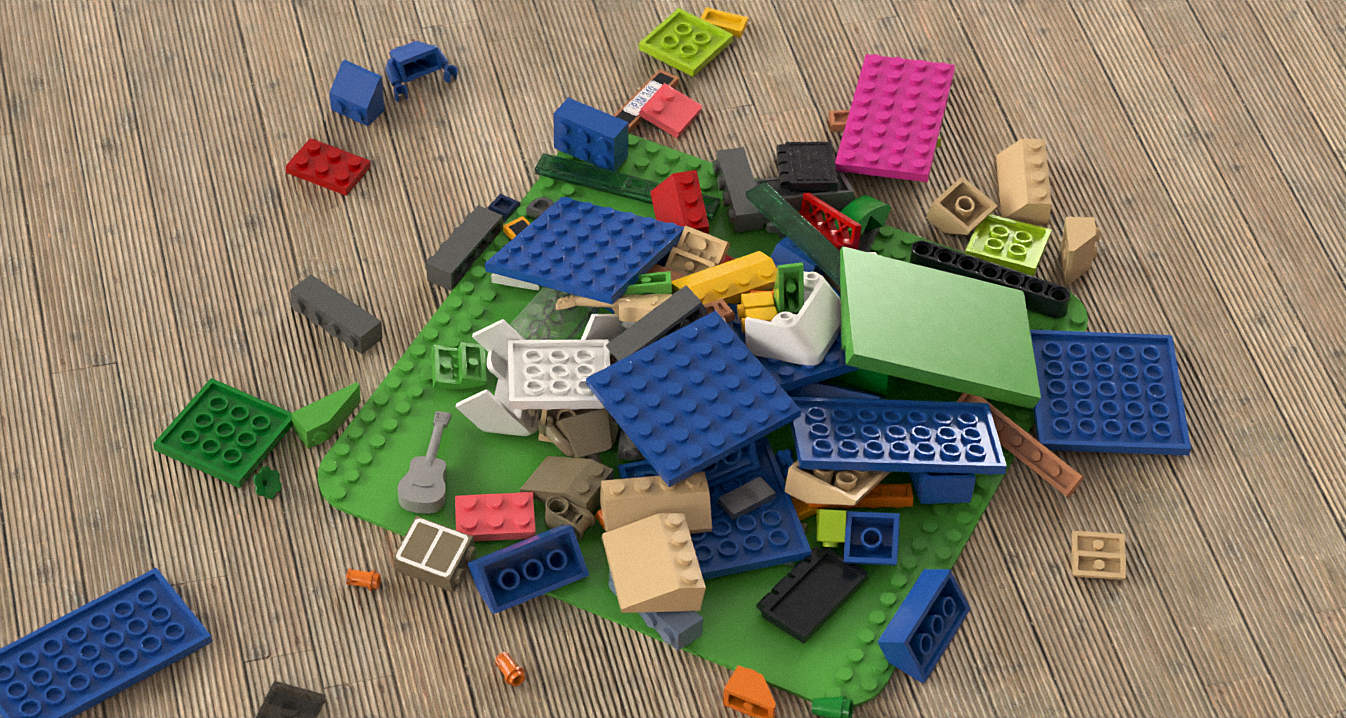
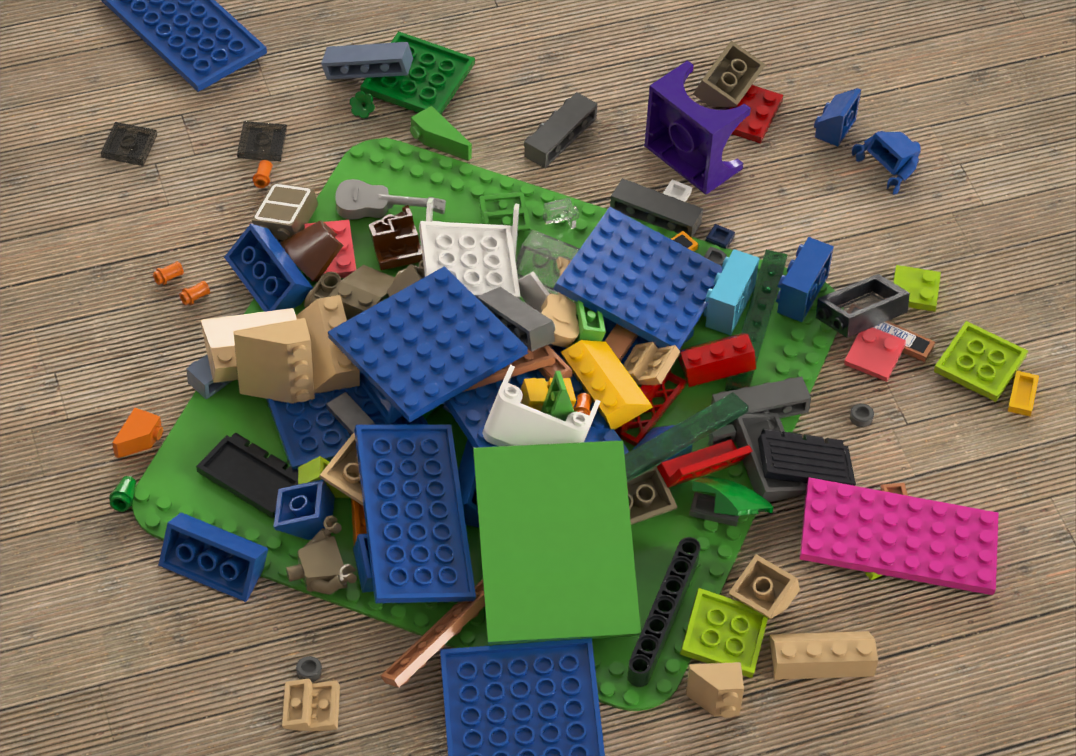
camera: 85 degrees right, 5 degrees up
none -> orange pin [179,281,210,305]
none -> tan slope [233,318,315,403]
none -> clear smoke tile [237,121,287,162]
none -> reddish brown slope [280,220,344,282]
none -> dark tan torso [286,516,357,595]
none -> dark grey tile [296,656,322,682]
none -> sand blue brick [321,42,413,80]
none -> reddish brown slope [369,205,423,270]
none -> clear bracket [543,198,579,229]
none -> dark purple piece [644,60,751,195]
none -> white plate [663,180,692,202]
none -> dark tan slope [693,41,766,107]
none -> medium azure brick [703,249,759,335]
none -> black window [816,274,910,338]
none -> dark grey tile [850,403,874,427]
none -> lime plate [893,265,941,312]

